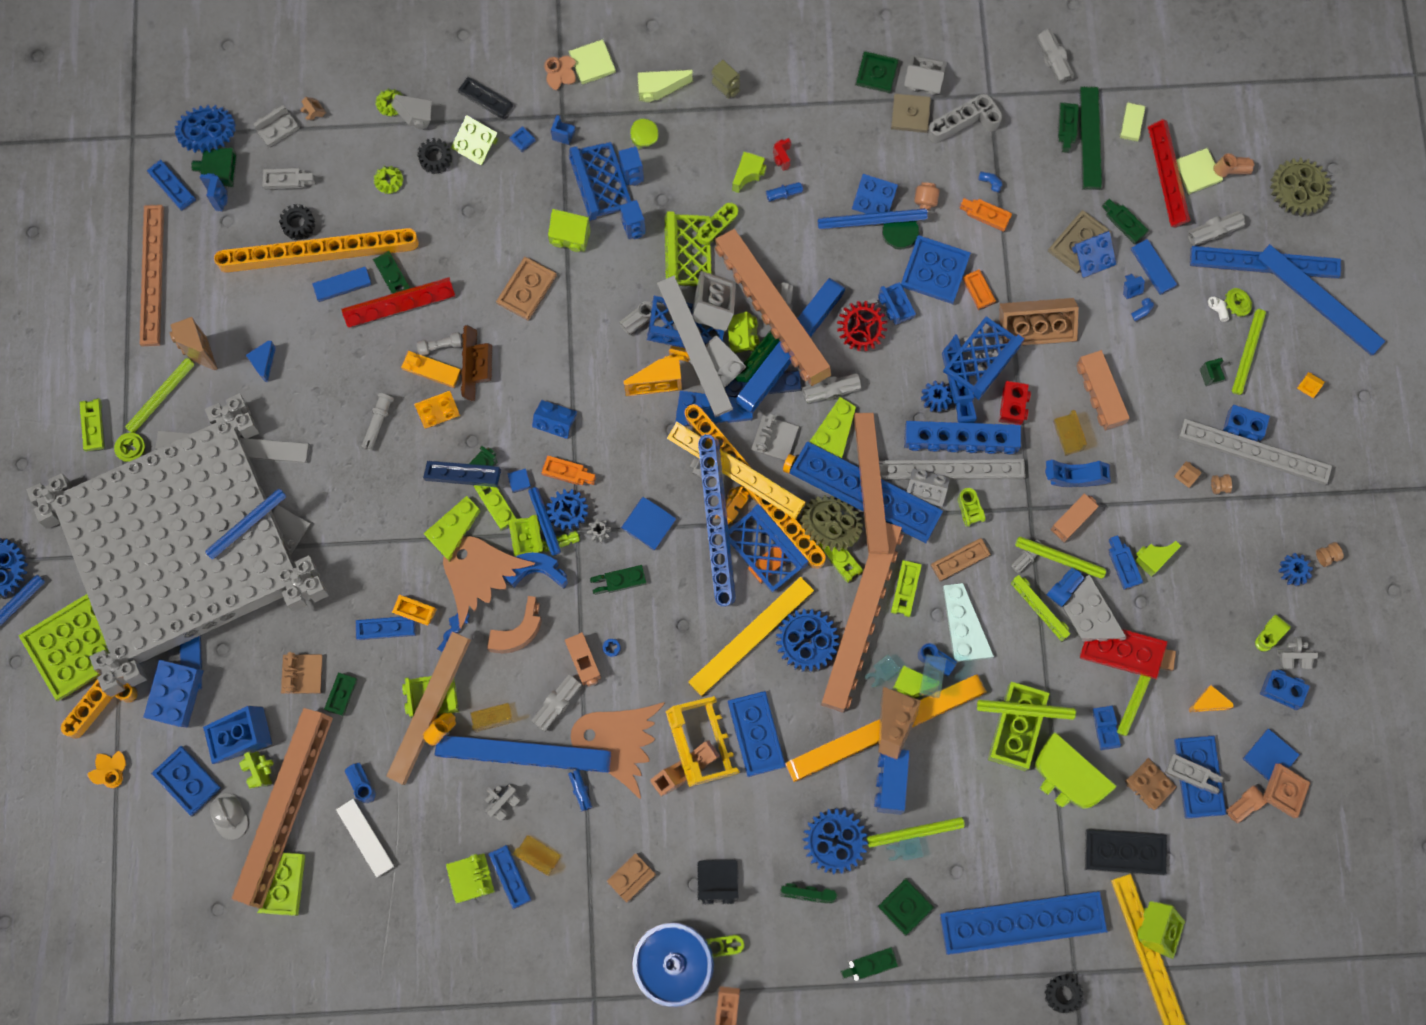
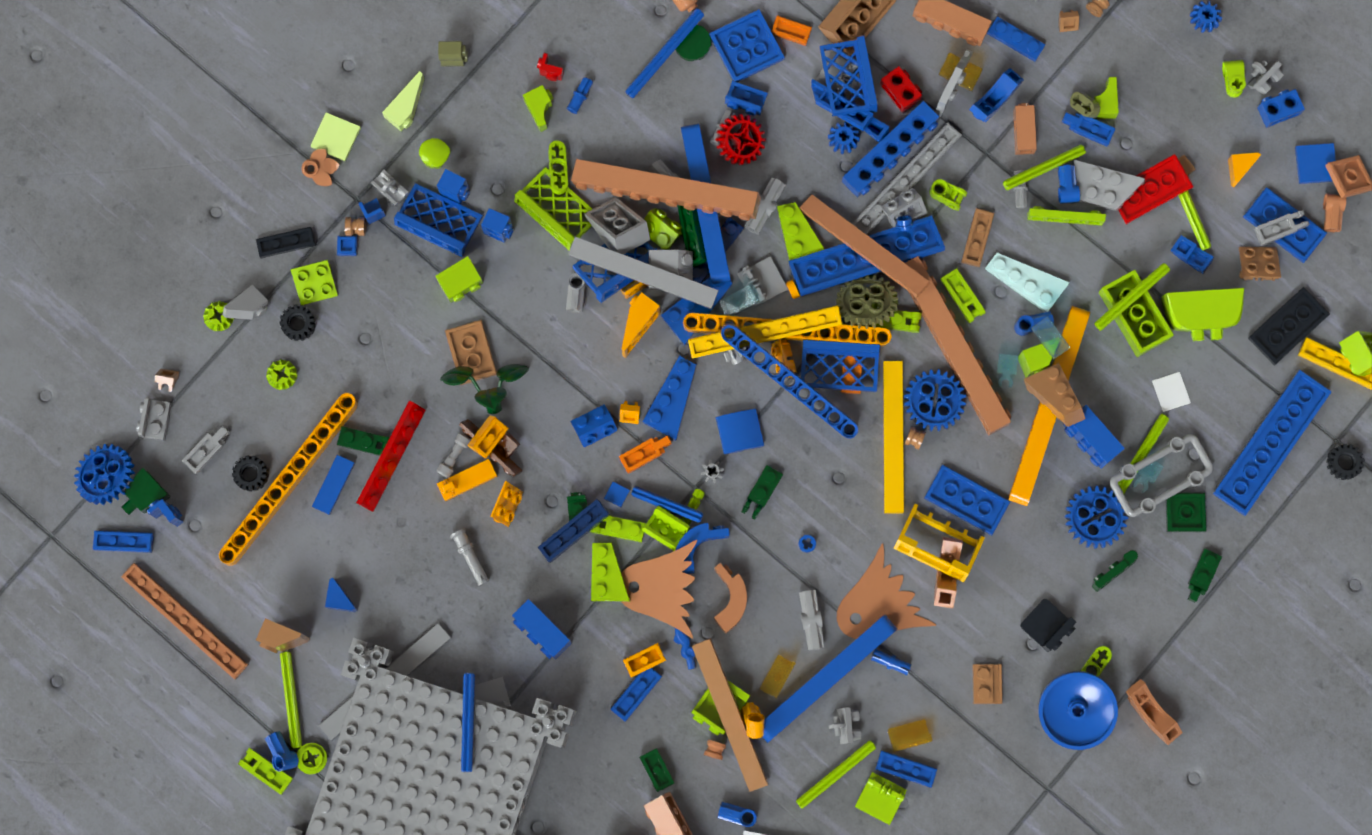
camera: 45 degrees left, 5 degrees up
medium nougat hinge [281,652,322,694] -> none
blue gear [547,489,588,531] -> none
nougat brick [565,632,601,687] -> none
blue hinge [852,174,898,214] -> none
none -> blue piece [265,731,299,772]
none -> medium nougat wheel [345,217,366,236]
none -> light grey hips [371,170,409,207]
none -> dark green plant [440,364,529,414]
none -> light orange slope [467,415,509,459]
none -> blue brick [512,599,572,660]
none -> light orange tile [619,401,640,424]
none -> blue wing [642,356,696,441]
none -> nougat wheel [704,740,726,760]
none -> clear light blue plate [719,285,760,316]
none -> lime axle [796,741,876,808]
none -> blue plate [896,215,914,231]
none -> medium nougat wheel [905,427,926,450]
none -> light grey wing [935,49,974,117]
none -> blue plate [987,16,1045,62]
none -> olive beam [1070,92,1100,118]
none -> light grey bar [1110,434,1213,517]
none -> white sticker [1152,372,1191,412]

